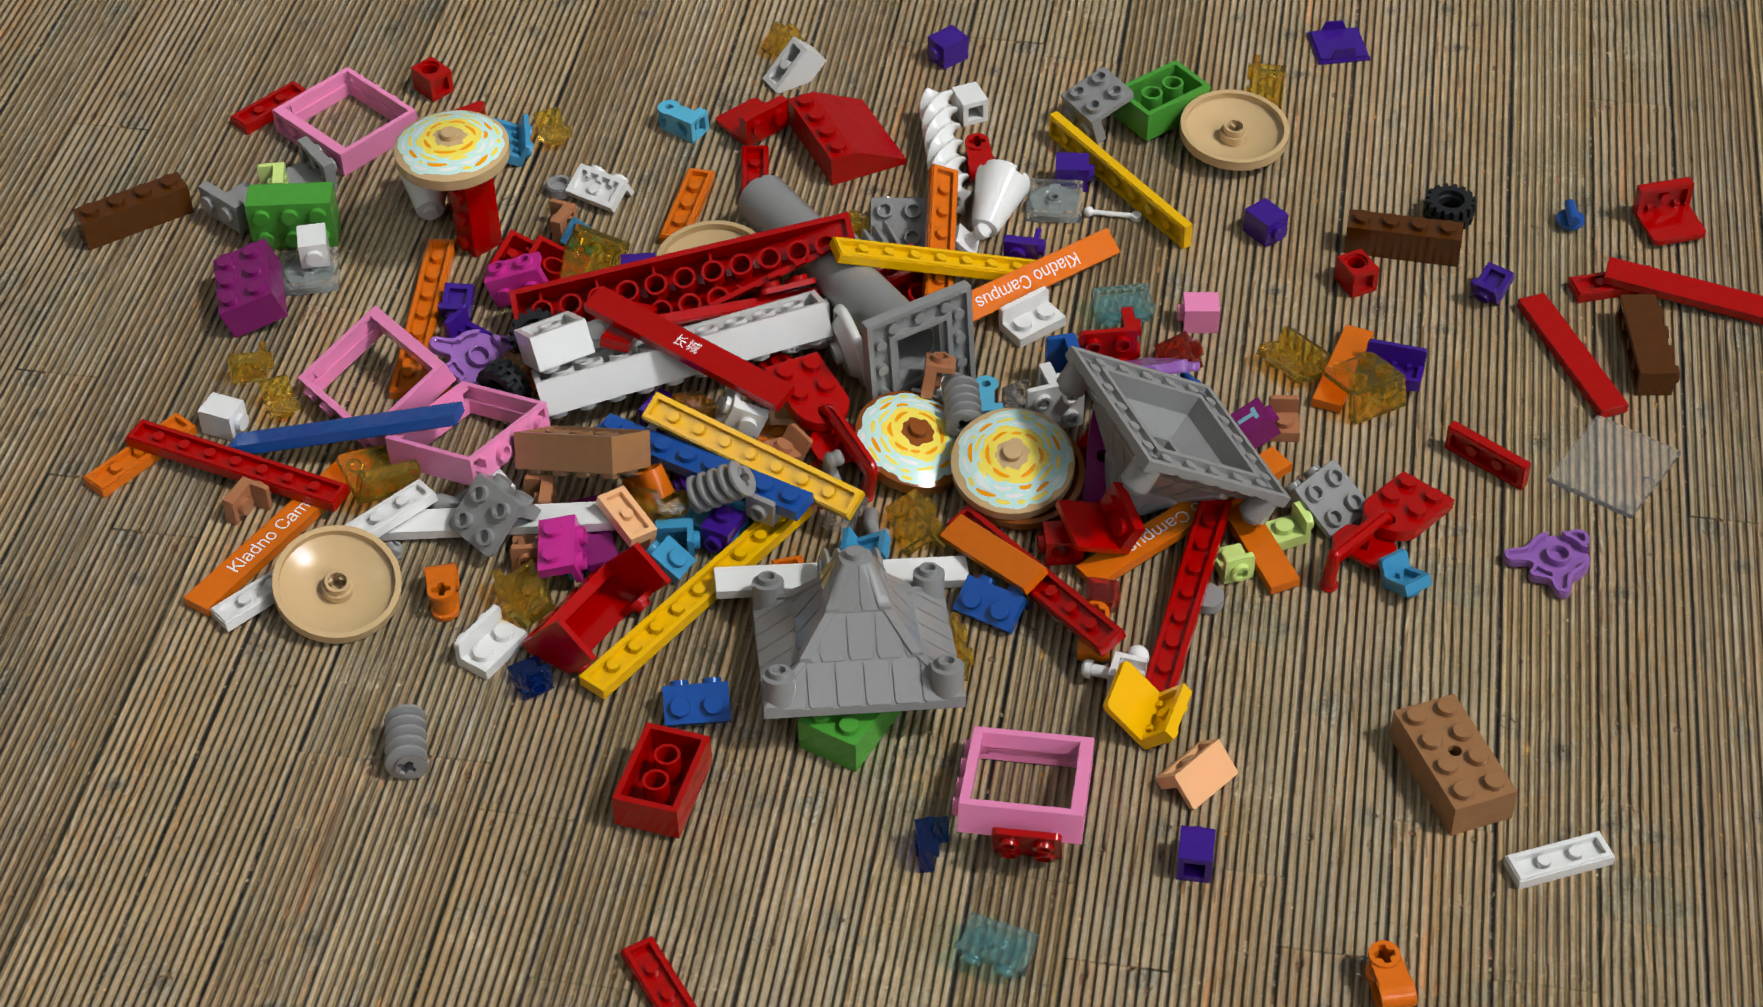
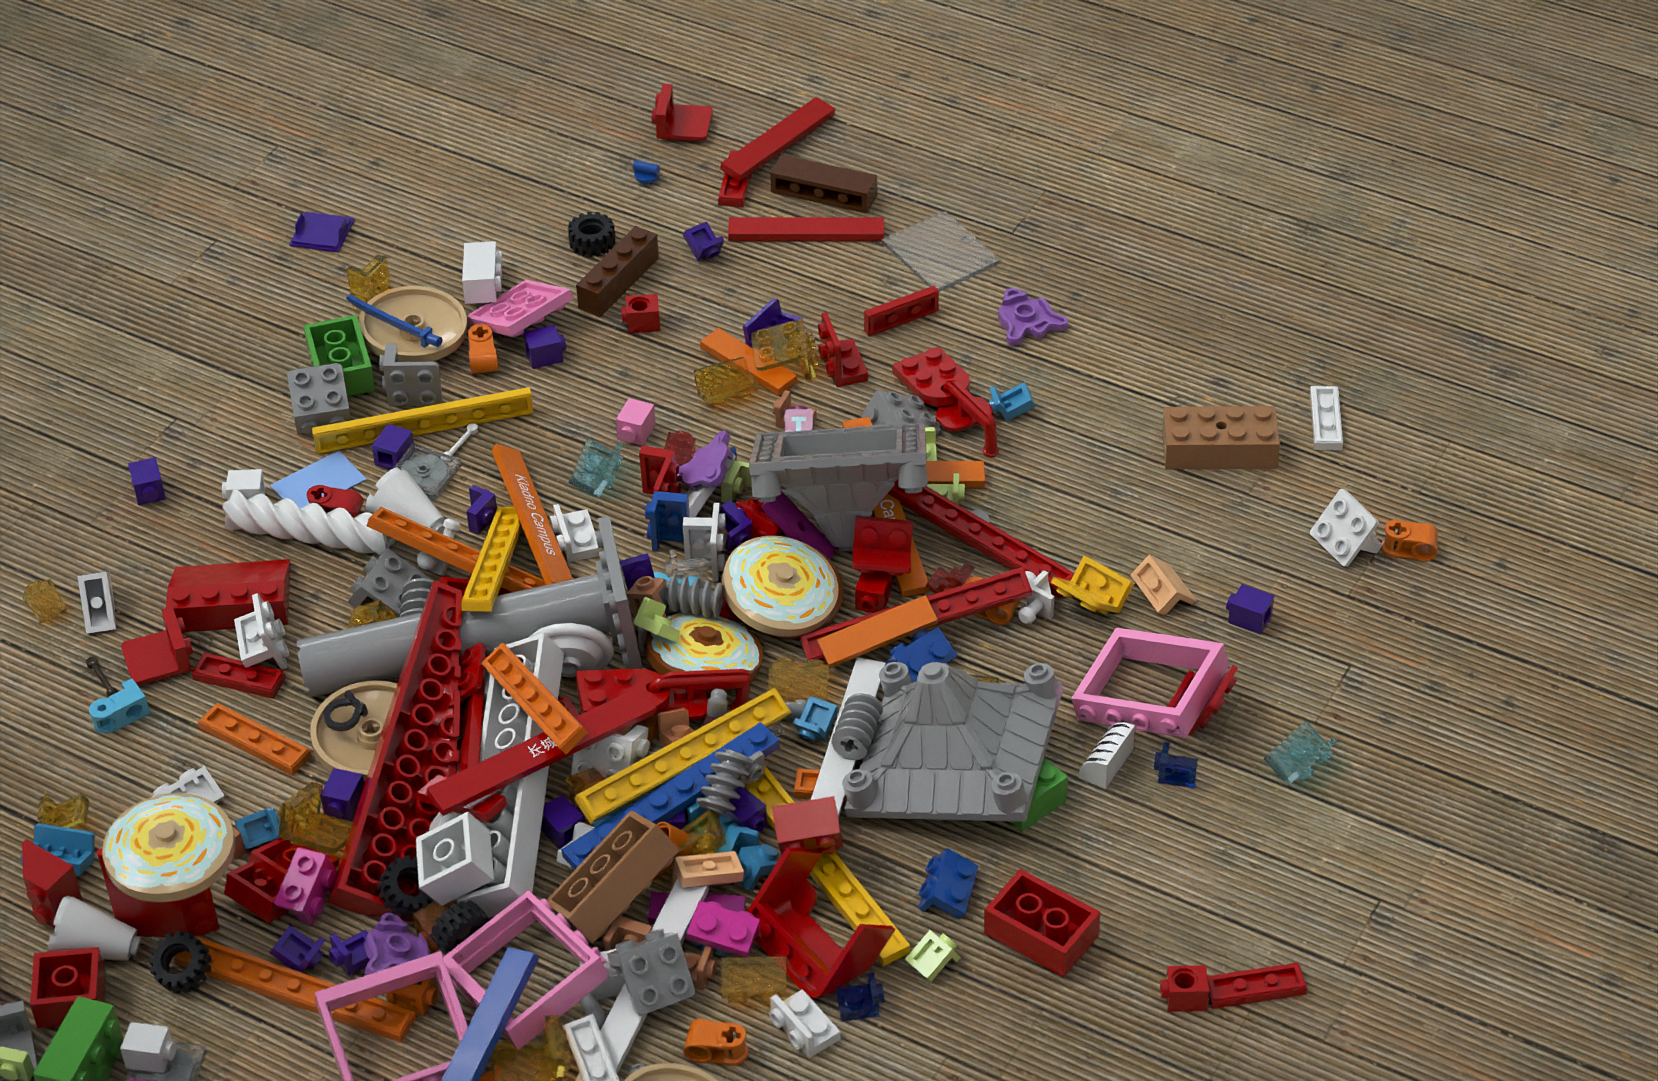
camera: 70 degrees left, 0 degrees up
none -> red brick [30,947,106,1028]
none -> dark brown hinge [86,657,118,697]
none -> black tyre [148,931,212,994]
none -> white bracket [234,593,289,670]
none -> light blue sticker [270,451,366,509]
none -> black piece [324,690,368,732]
none -> blue sword [346,294,443,348]
none -> light grey bracket [379,344,443,406]
none -> white brick [462,241,503,304]
none -> bright pink plate [467,280,574,337]
none -> orange piece [468,324,499,374]
none -> orange tile [481,642,588,754]
none -> dark purple bracket [620,553,655,591]
none -> yellowish green bracket [633,597,680,642]
none -> dark purple bracket [720,500,753,552]
none -> red brick [772,796,843,855]
none -> red bracket [818,312,868,387]
none -> yellowish green bracket [905,930,961,982]
none -> white brick [1078,722,1135,789]
none -> red brick [1160,965,1209,1012]
none -> white bracket [1310,489,1383,567]

